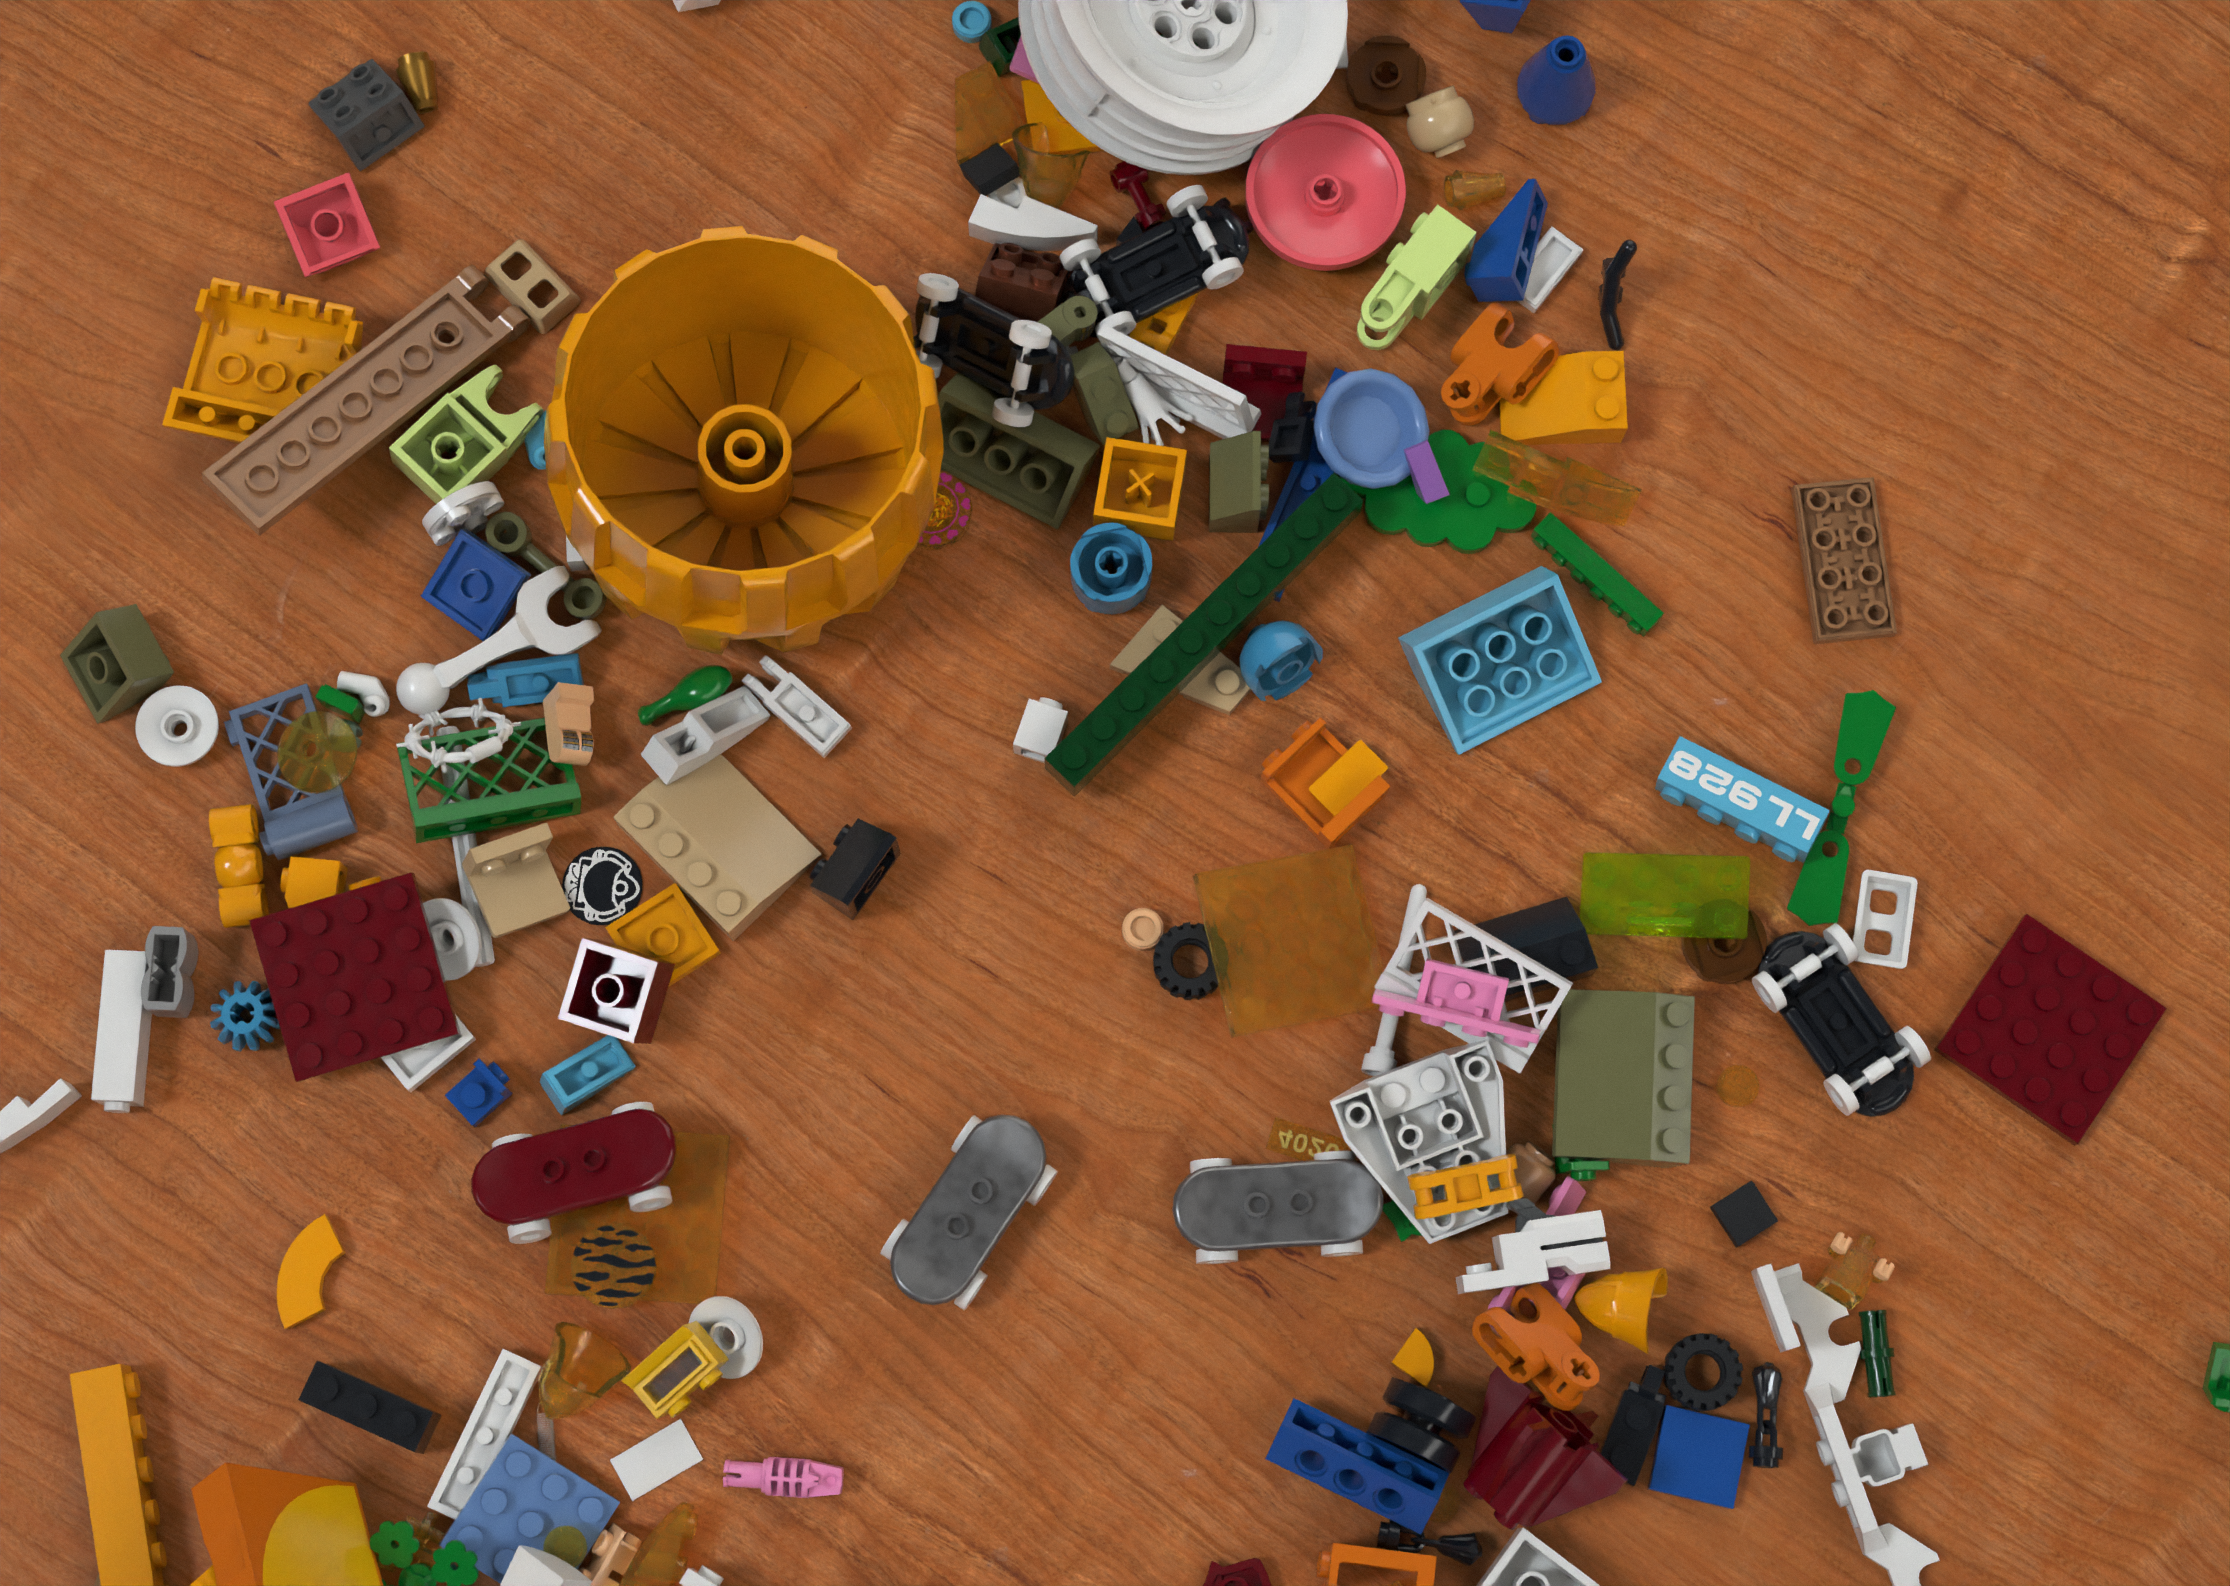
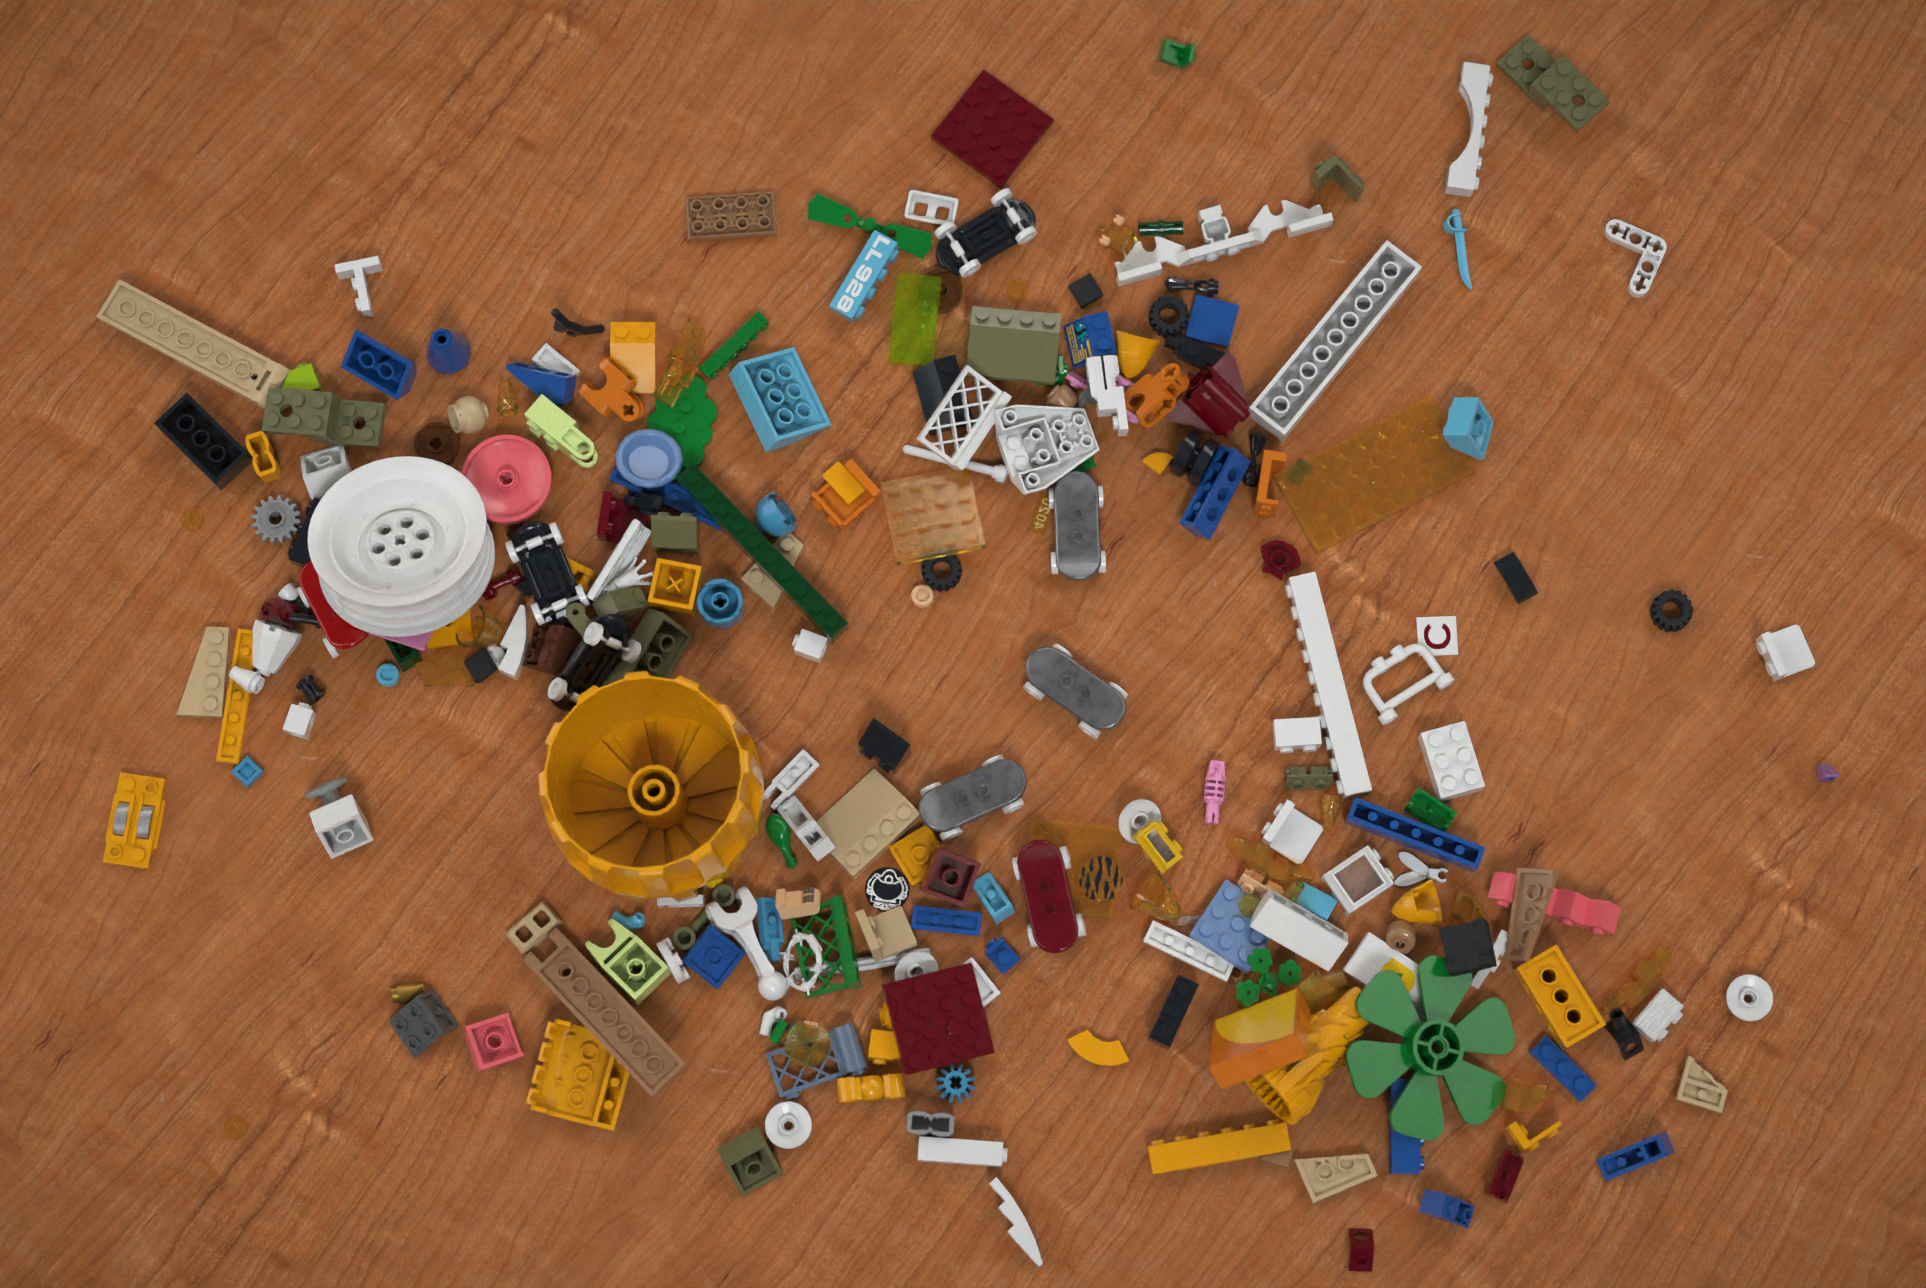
camera: 85 degrees left, 0 degrees up
white sticker [610,1419,703,1501] -> none
bright pink bracket [1372,958,1541,1048] -> none
medium lavender piece [1403,440,1450,504] -> none
light orange plate [1407,1154,1524,1219] -> none
none -> blue plate [911,905,982,937]
none -> flat silver piece [919,755,1027,842]
none -> slope [1063,311,1117,369]

